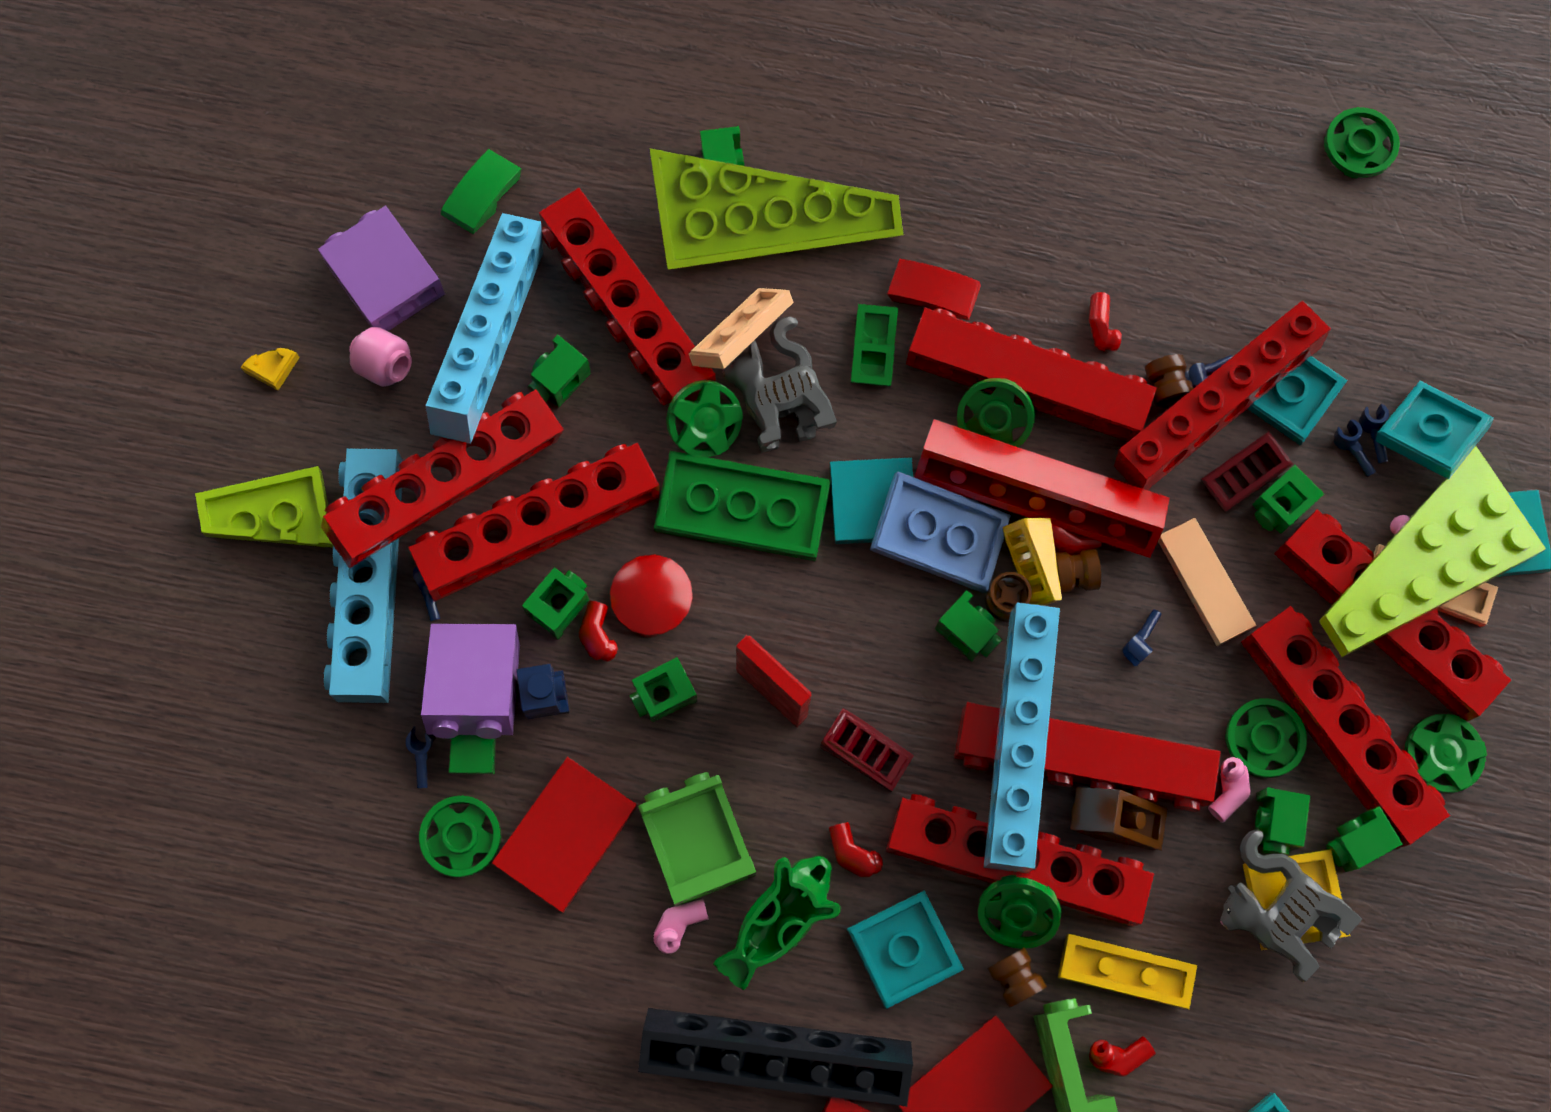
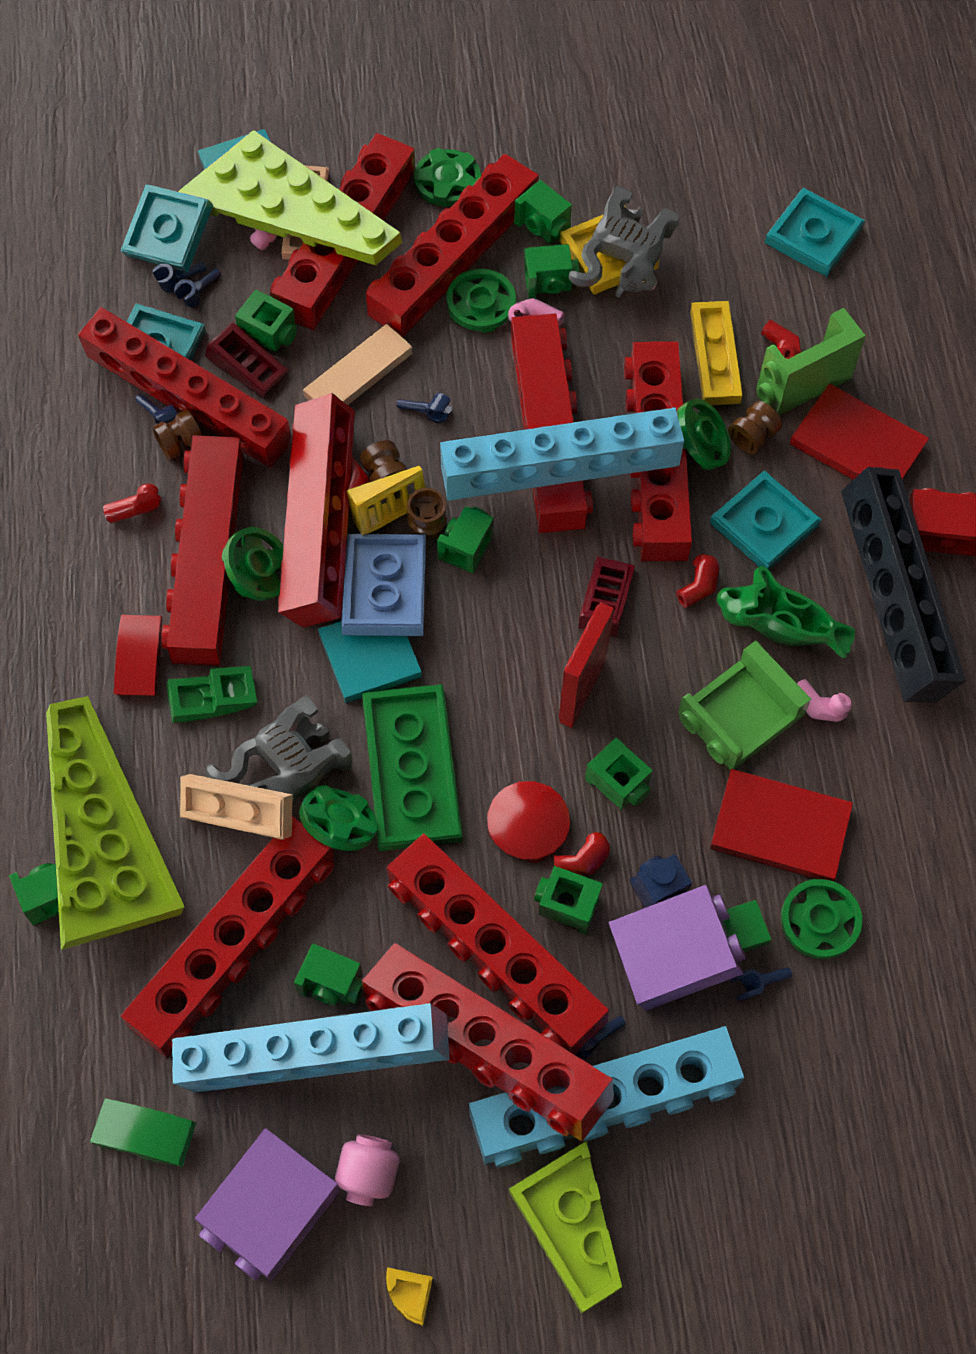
camera: 105 degrees left, 10 degrees down
reddish brown slope [1070,787,1168,851] -> none

